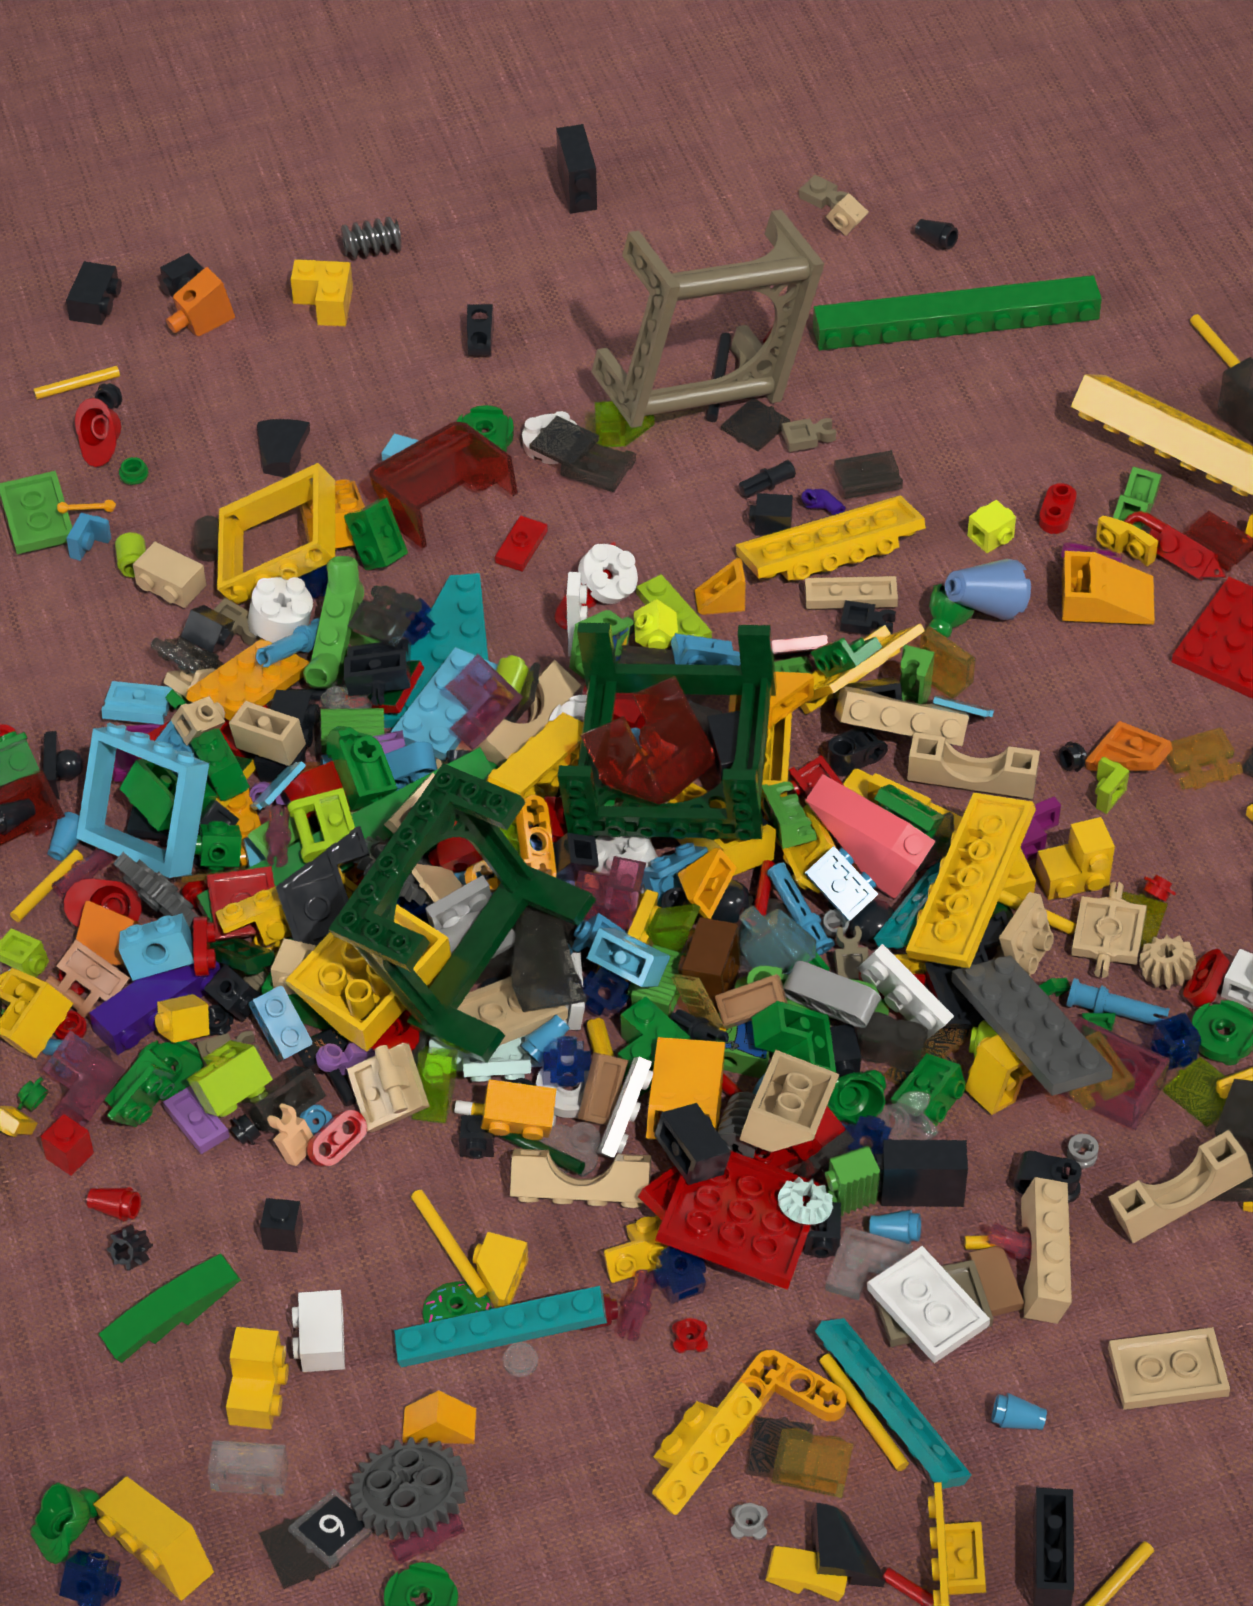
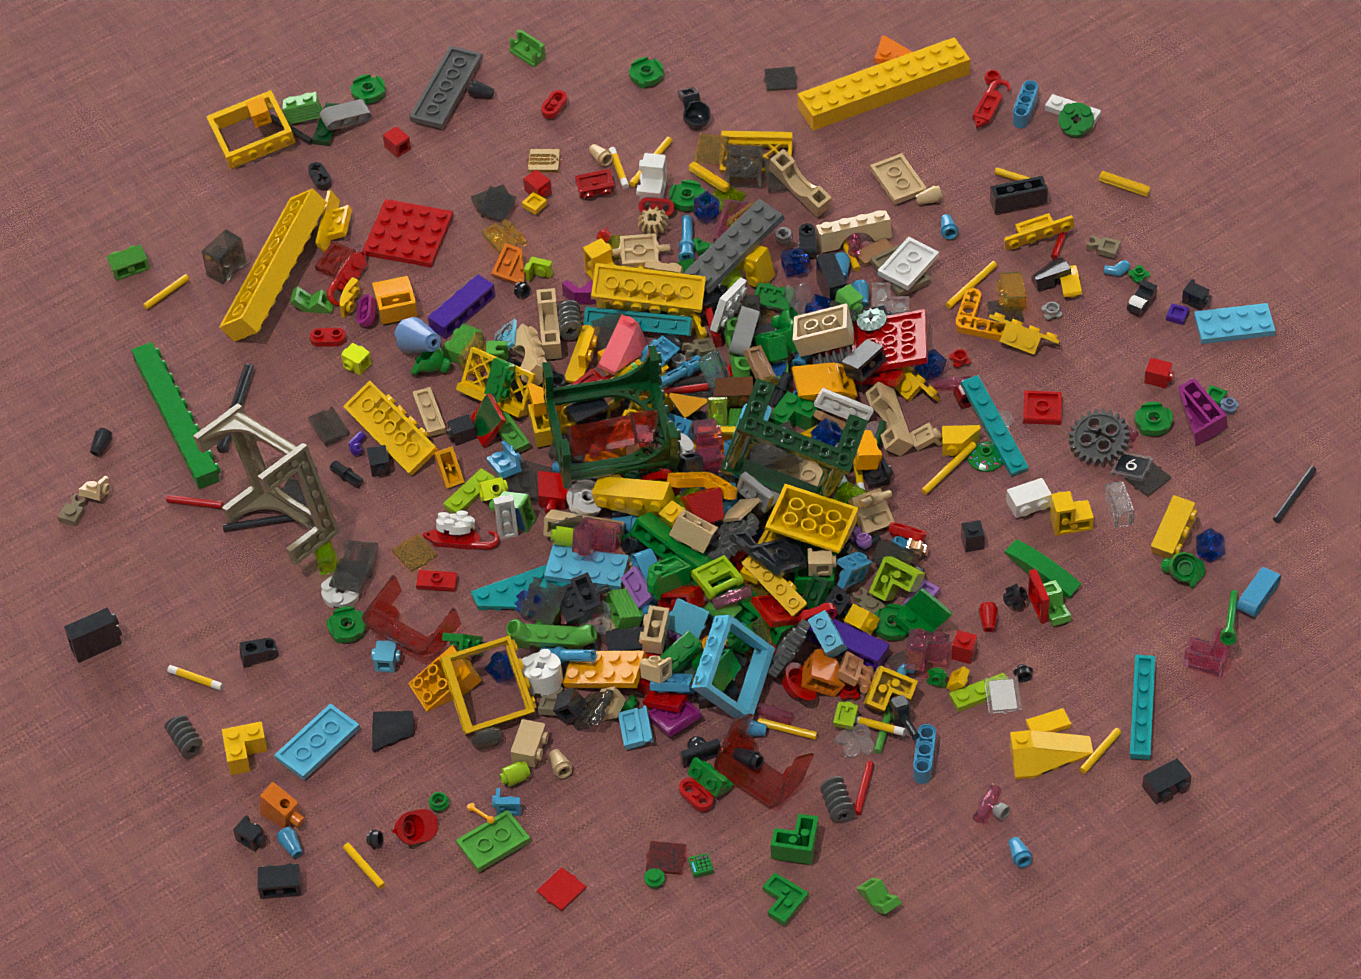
camera: 105 degrees left, 0 degrees up
light orange slope [402,1390,477,1444] -> none
teal plate [815,1318,972,1489] -> none
black plate [840,600,896,635] -> none
green bracket [874,784,945,839] -> none
none -> yellow bar [167,665,223,691]
none -> black axle [217,363,254,453]
none -> medium azure plate [274,703,360,780]
none -> dark azure cone [277,827,303,858]
none -> clear yellow piece [392,533,438,572]
none -> dark purple brick [428,274,495,340]
none -> bright green brick [443,323,483,366]
none -> black brick [446,414,477,446]
none -> tan cone [549,749,572,778]
none -> dark grey piece [557,300,582,340]
none -> clear blue brick [781,247,810,277]
none -> dark azure cone [835,252,850,279]
none -> tan bracket [910,423,942,451]
none -> tan cone [915,185,943,205]
none -> red tile [1023,390,1062,425]
none -> red tile [1028,569,1050,624]
none -> bright green slope [1043,580,1071,626]

